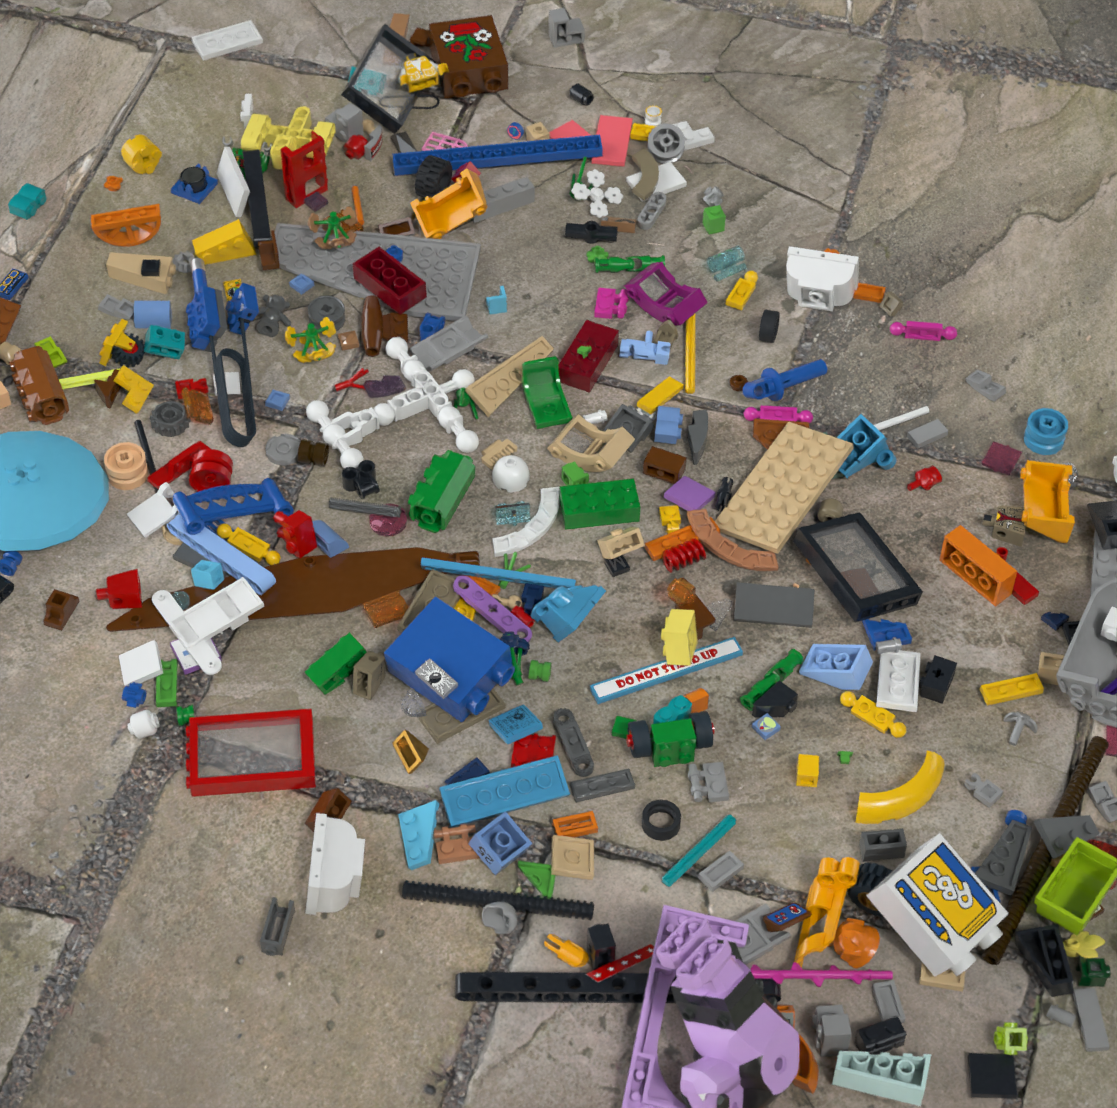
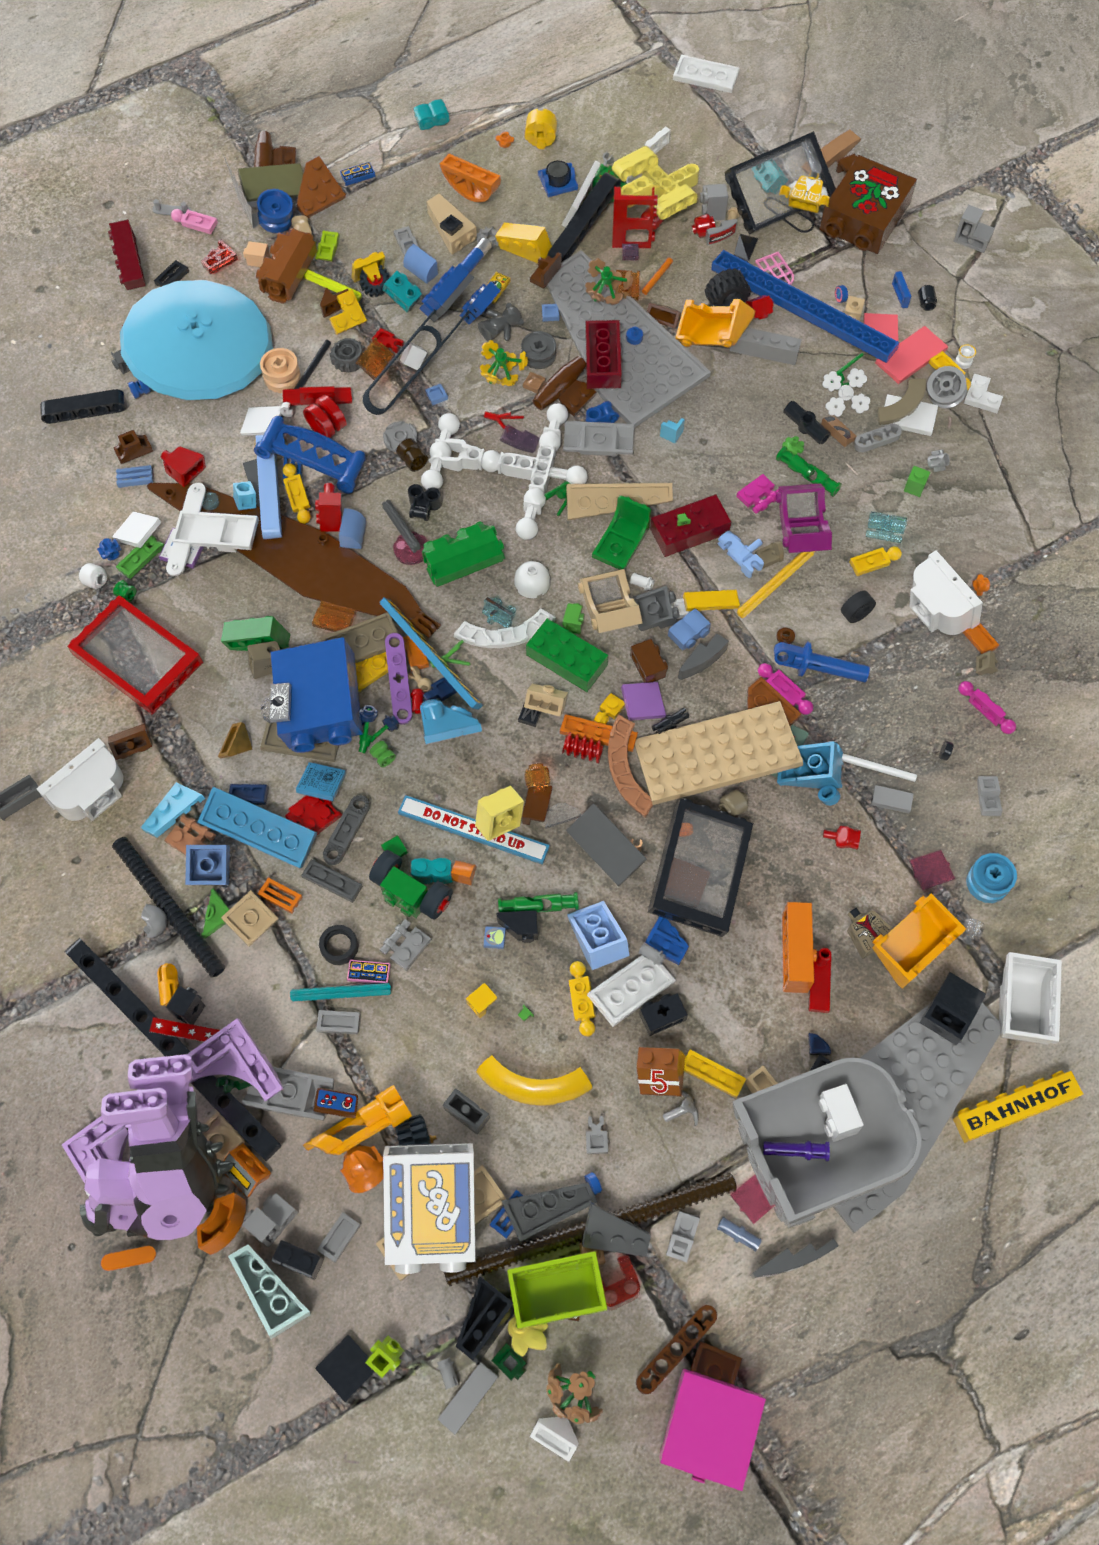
camera: 45 degrees right, 15 degrees up
tan piece [481,439,517,470] -> none
dark pink plant [750,962,893,987] -> none
none -> medium blue tile [116,465,153,488]
none -> tile [347,960,391,984]
none -> dark orange slope [637,1047,685,1097]
none -> blue tile [892,271,912,309]
none -> black tile [939,741,954,761]

